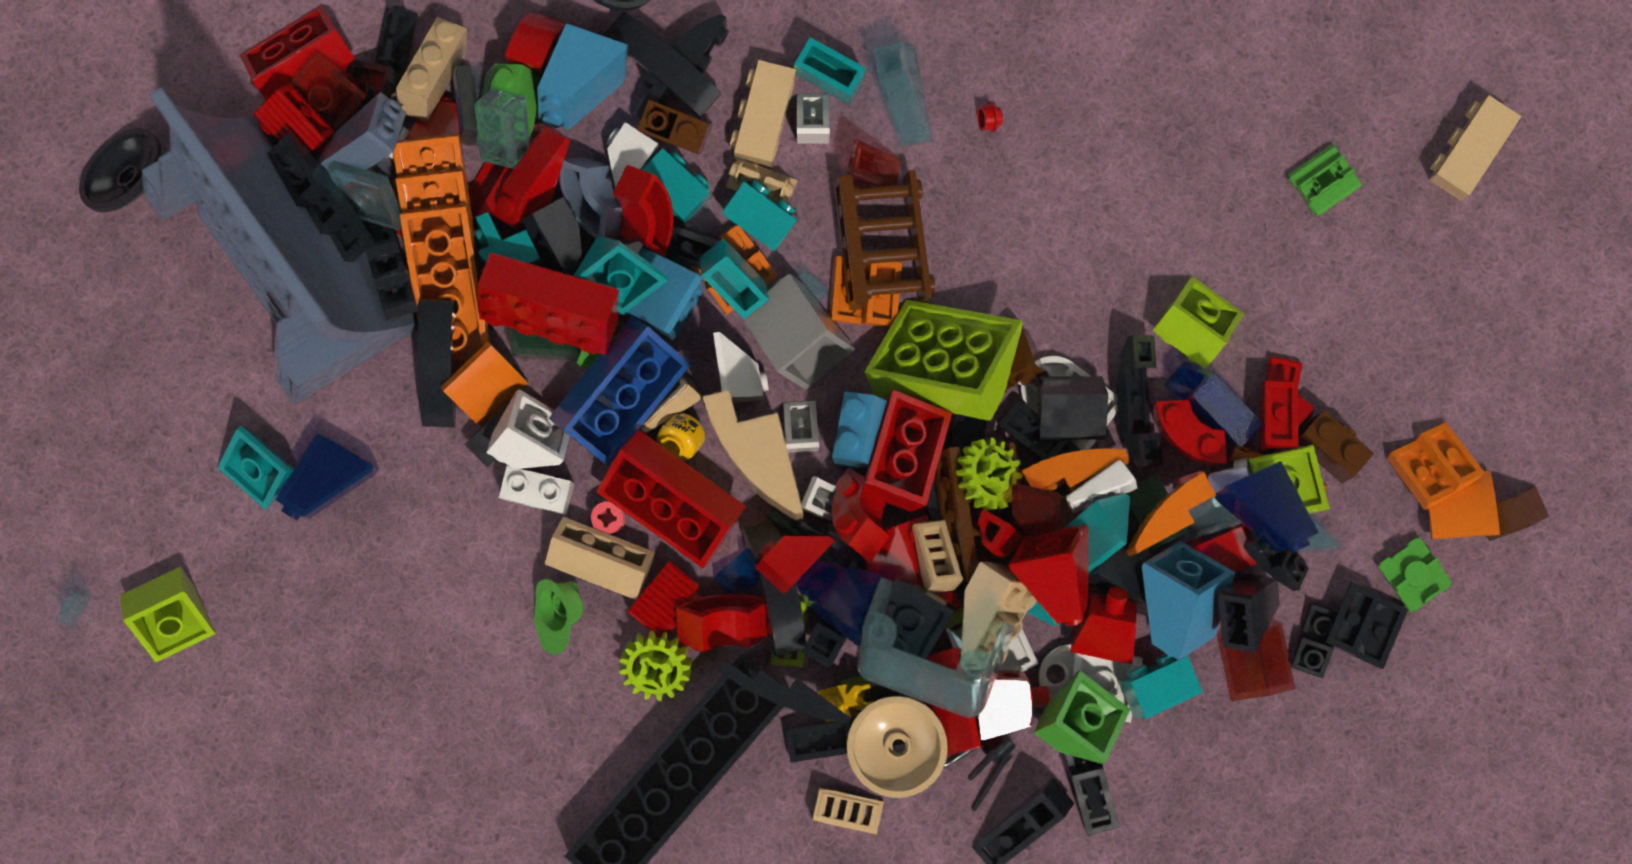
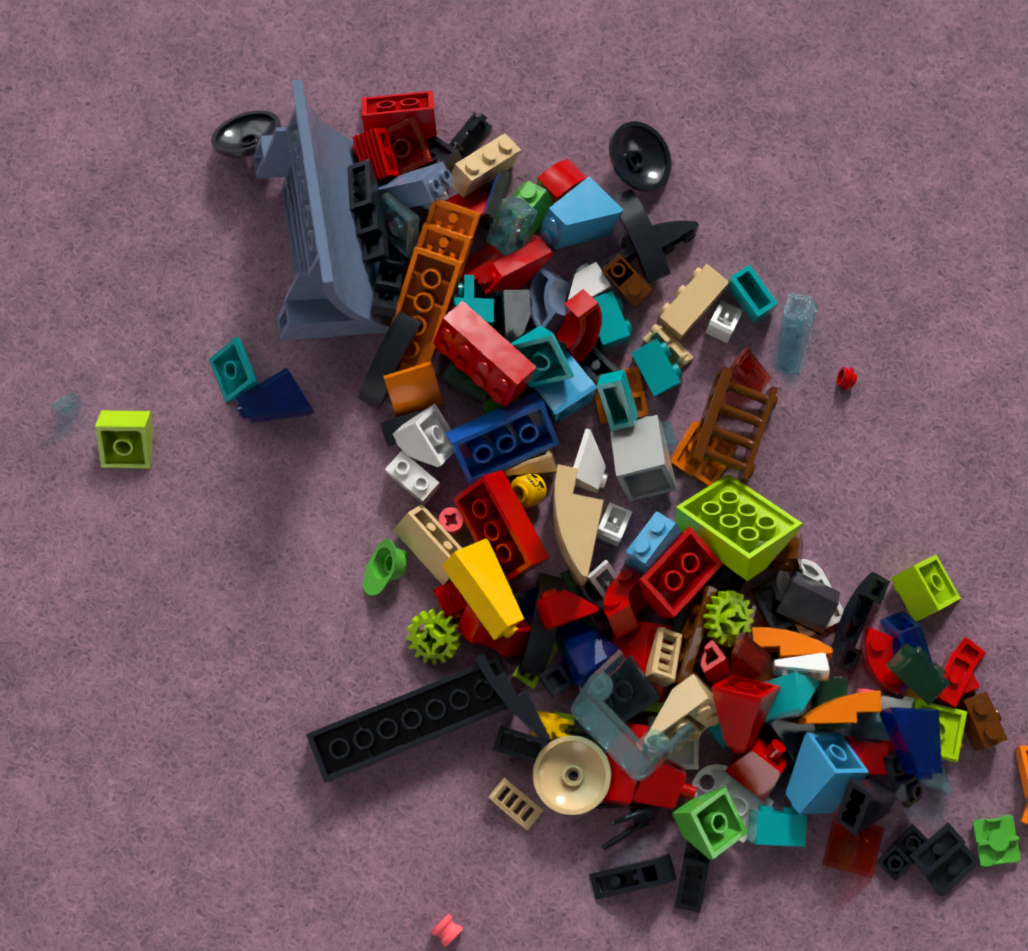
camera: 30 degrees right, 5 degrees down
none -> yellow slope [441,538,524,640]
none -> clear green brick [886,643,950,705]

